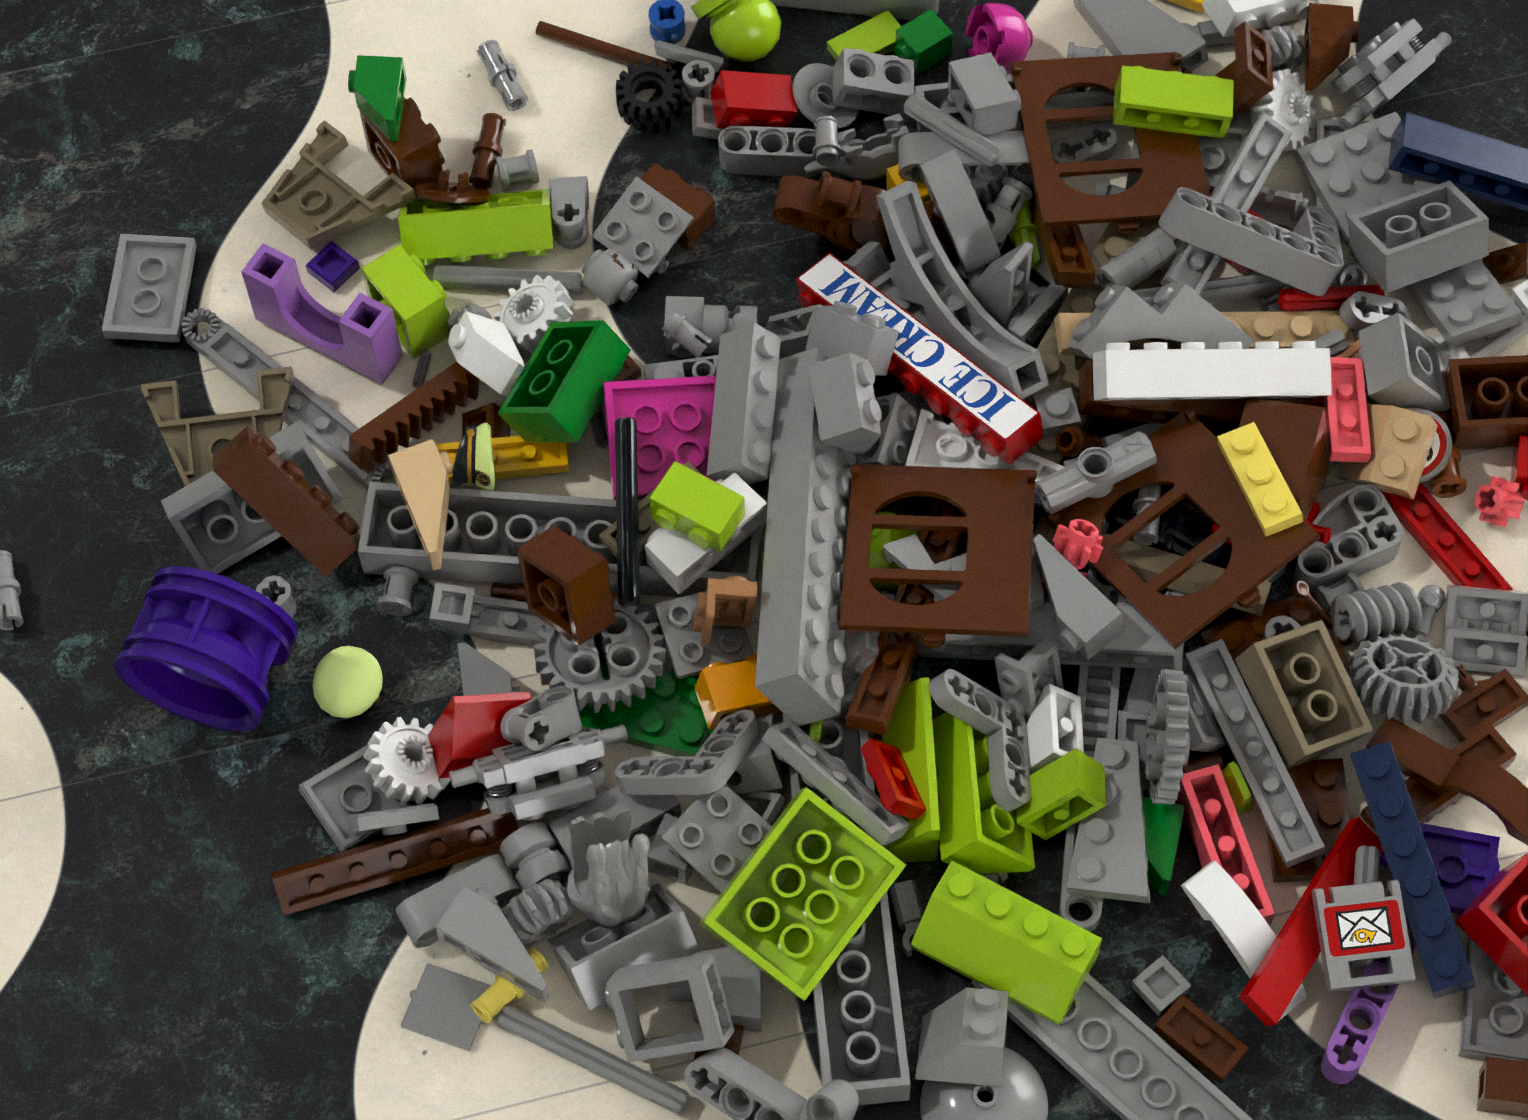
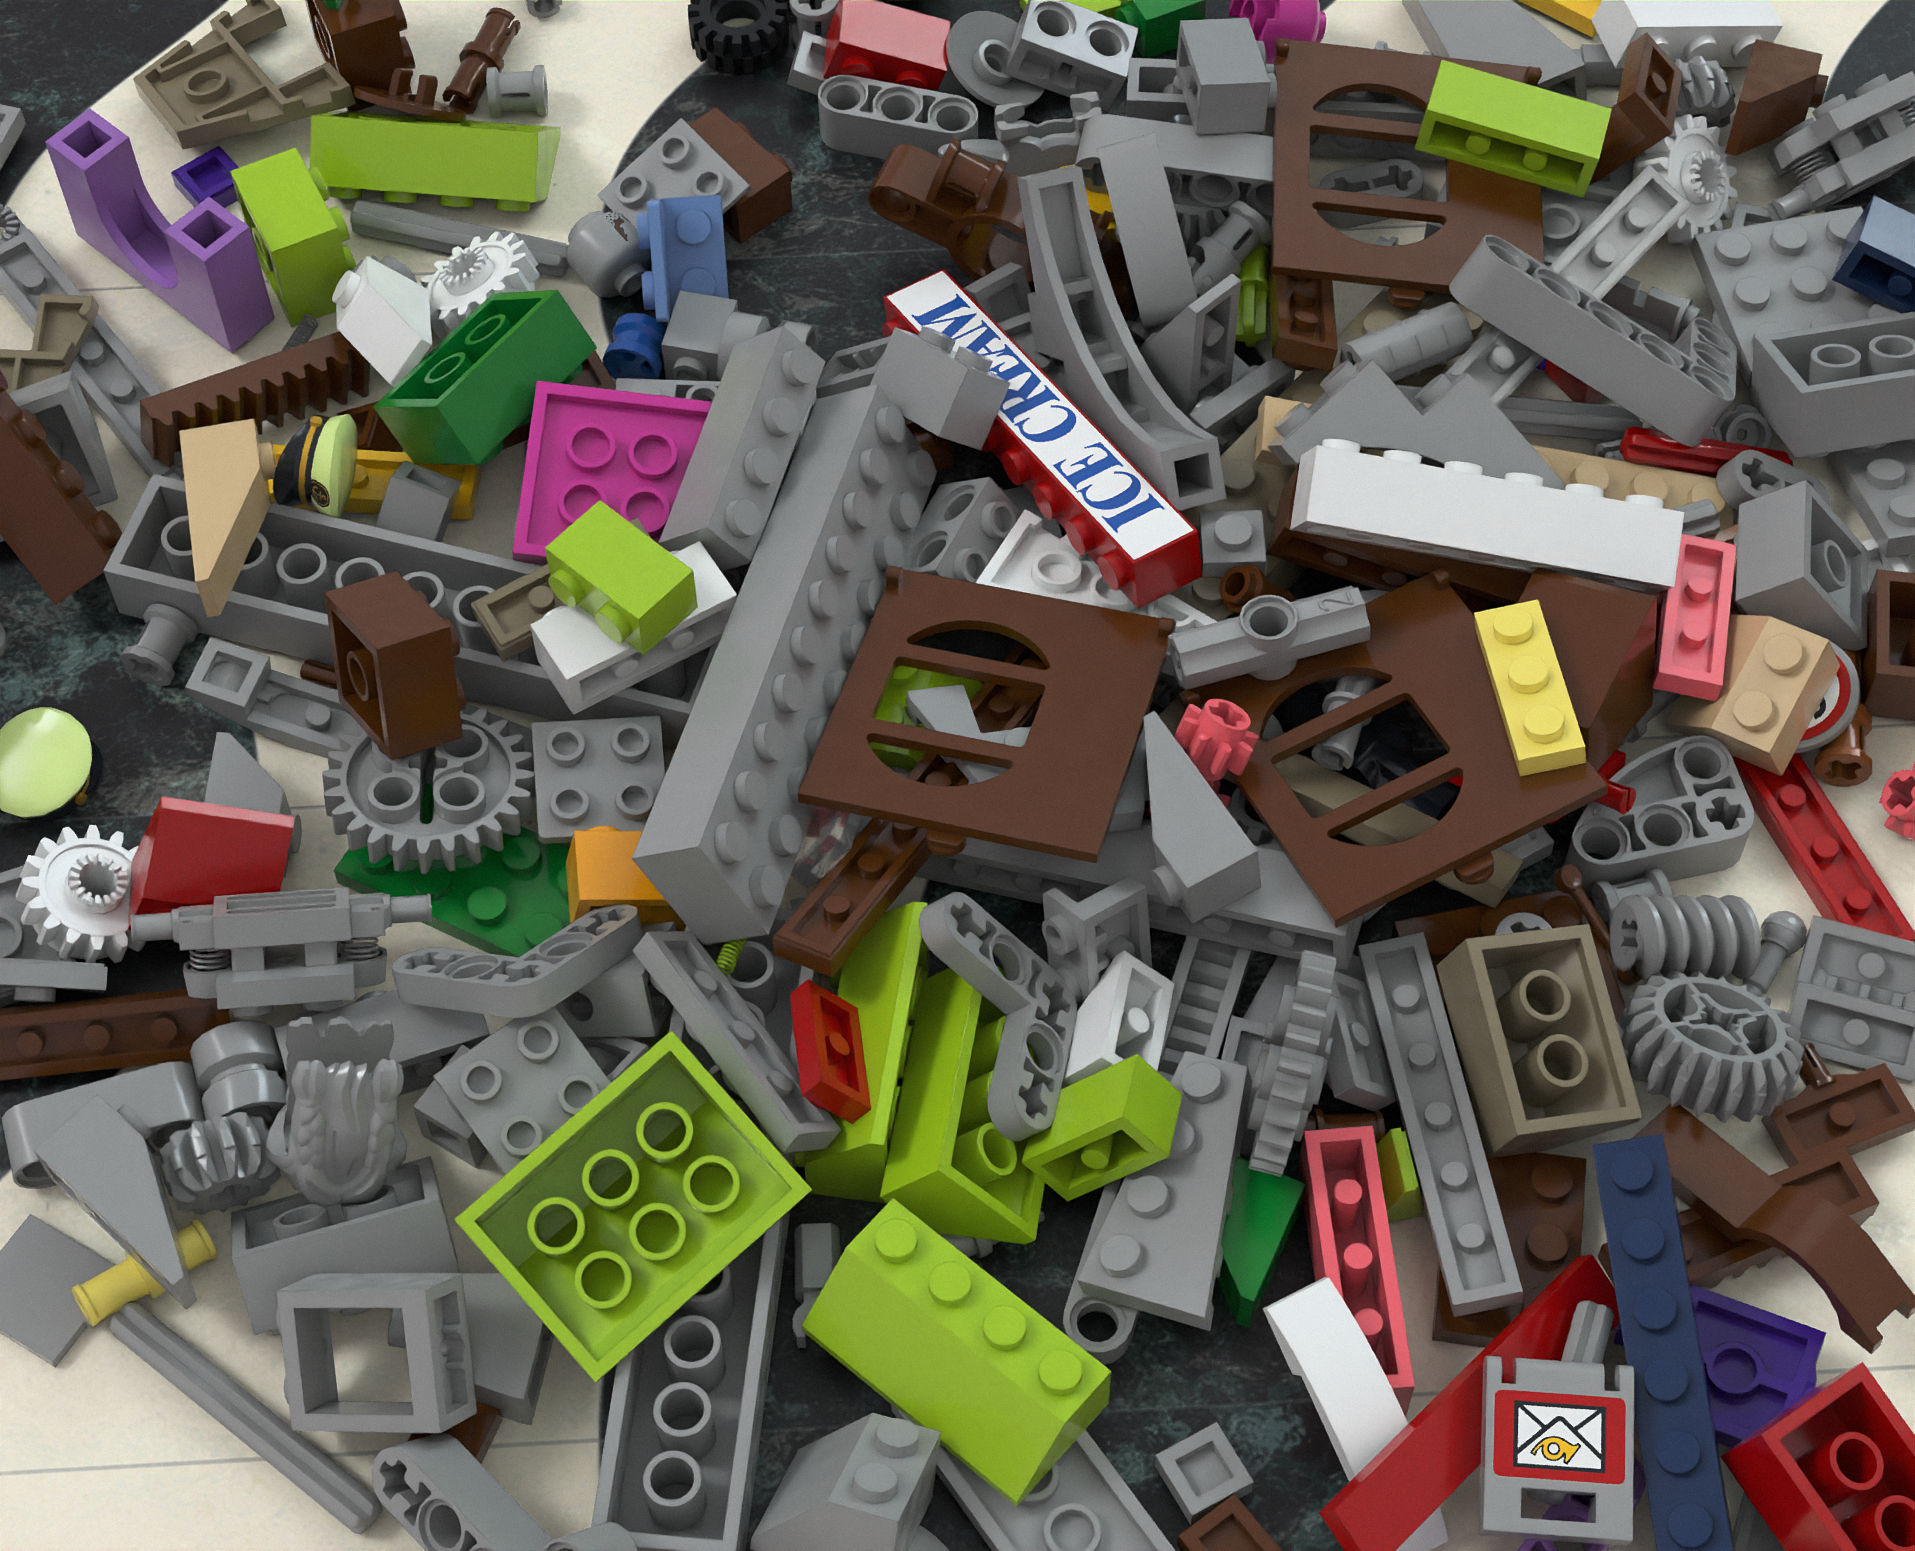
camera: 10 degrees right, 5 degrees down
light grey piece [500,686,582,751] -> none
light grey piece [549,176,589,249] -> none
black axle [615,417,640,606] -> none
light grey pin [662,312,713,358] -> none
medium nougat bracket [693,576,757,646] -> none
light grey slope [808,352,882,455] -> none
light grey pin [812,116,842,166] -> none
light grey axle [903,94,1002,167] -> none
none -> light grey brick [374,461,462,543]
none -> blue wheel [602,313,667,380]
none -> medium blue bracket [637,194,729,322]

